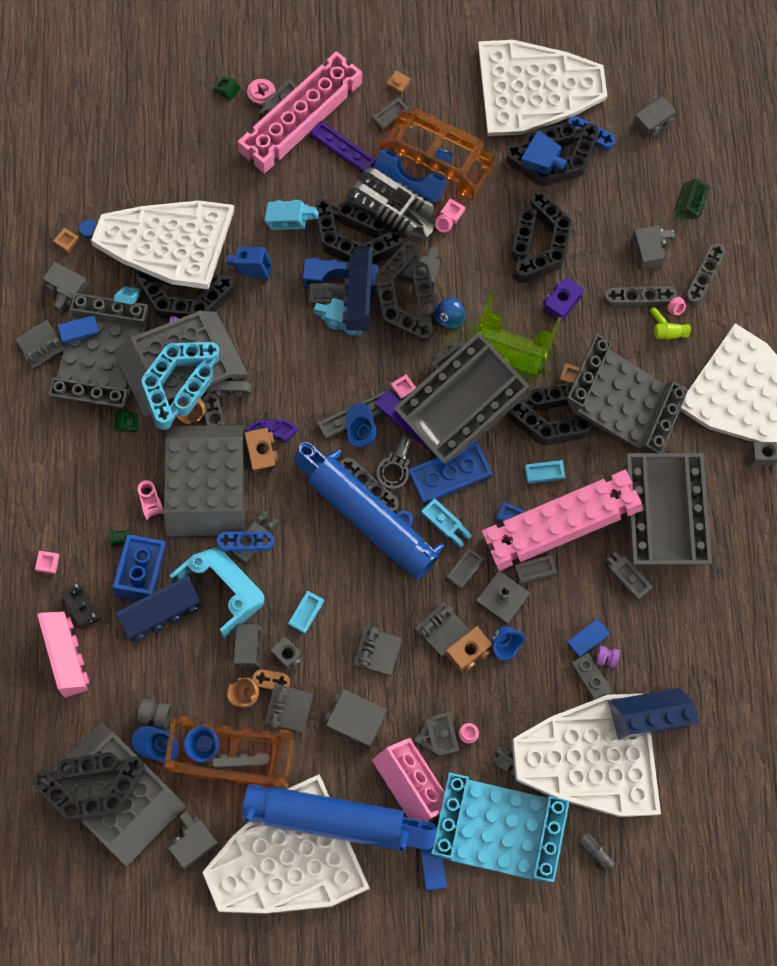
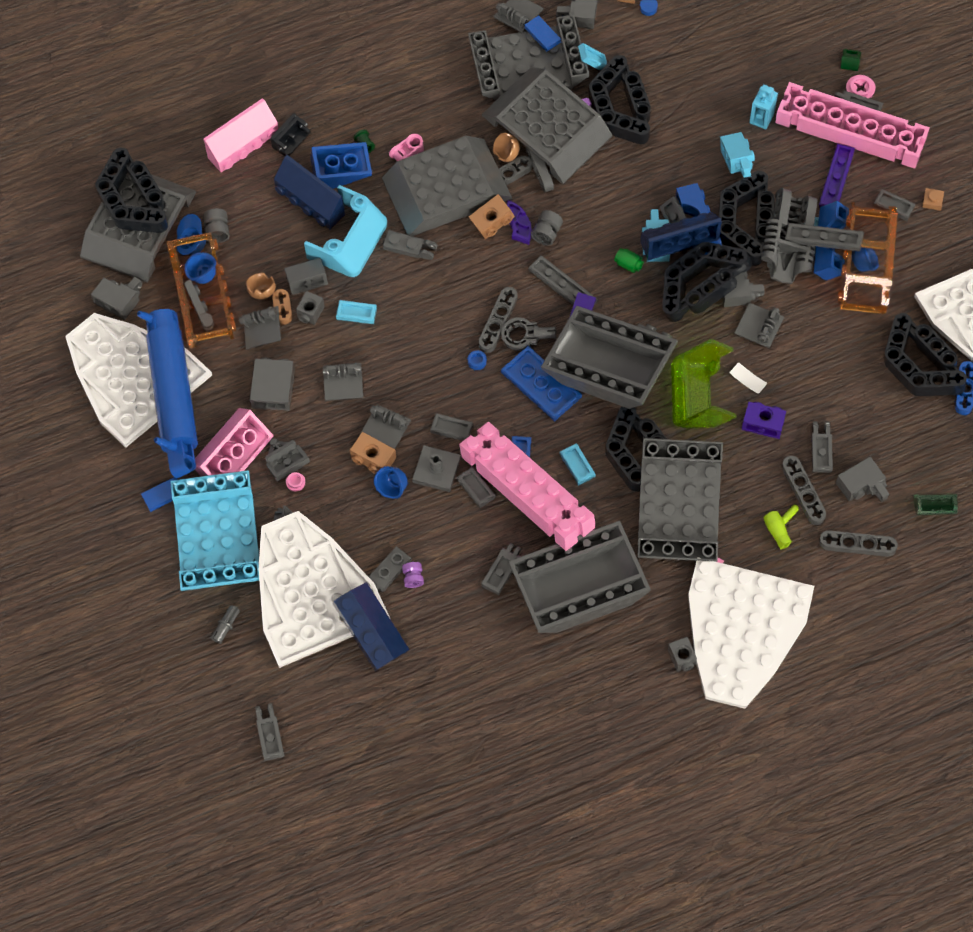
camera: 75 degrees right, 5 degrees down
bright pink plate [35,551,60,574] -> none
white piece [91,201,234,289] -> none
dark green slope [114,410,138,432] -> none
medium azure piece [142,342,219,430] -> none
blue beam [217,532,274,551] -> none
blue torso [227,247,272,280] -> none
blue piece [293,443,444,580] -> none
blue piece [346,403,377,447] -> none
bright pink plate [391,374,416,401] -> none
medium azure hinge [421,498,472,548] -> none
blue helmet [434,298,466,329] -> none
bright pink plate [435,214,453,233] -> none
bright pink plate [440,199,465,224] -> none
black piece [511,191,572,283] -> none
blue torso [521,130,567,174] -> none
blue tile [567,619,610,658] -> none
bright pink plate [668,297,686,315] -> none
none -> dark grey hinge [255,703,285,761]
none -> dark grey wheel [531,210,563,246]
none -> green brick [614,248,644,273]
none -> white sticker [730,363,767,393]
none -> dark grey hinge [734,303,784,348]
none -> medium azure hinge [750,84,778,130]
none -> dark grey tile [785,223,864,251]
none -> dark grey hinge [811,421,833,473]

